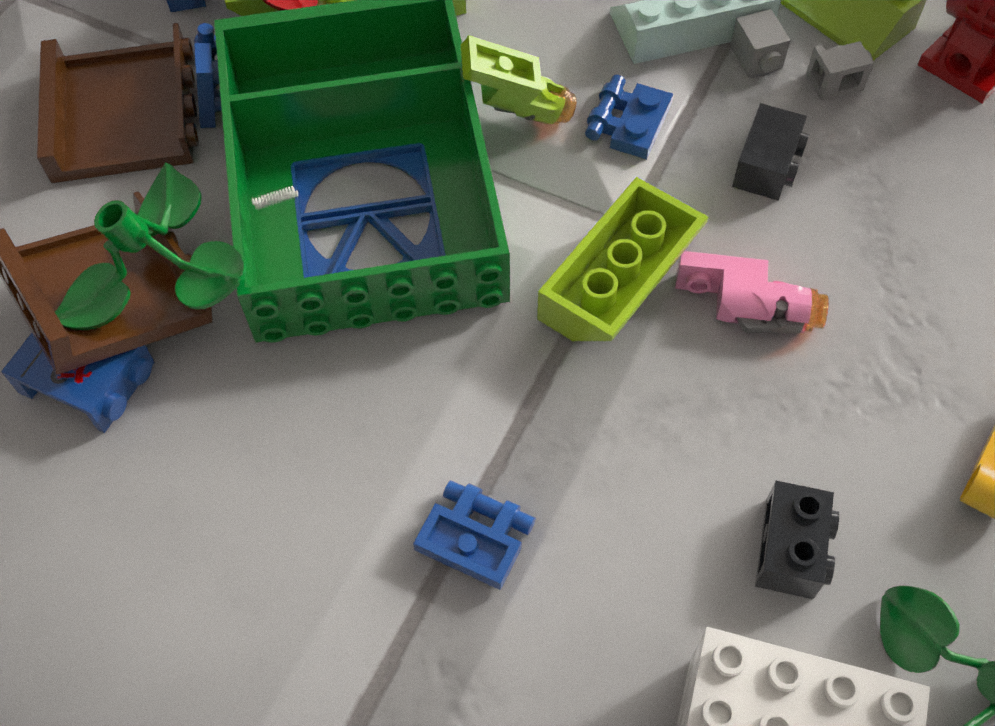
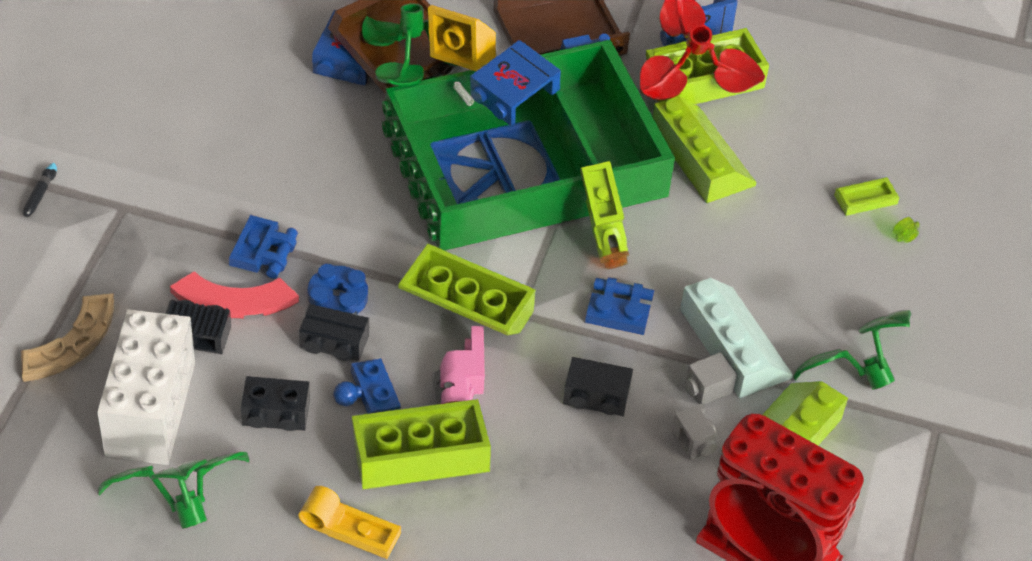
camera: 75 degrees right, 10 degrees down
none -> black brick [165,299,231,354]
none -> coral tile [170,271,299,319]
none -> black brick [299,304,369,361]
none -> blue plate [307,264,368,314]
none -> blue plate [333,358,401,414]
none -> lime slope [352,399,491,490]
none -> yellow slope [428,5,496,71]
none -> blue panel [470,40,561,126]

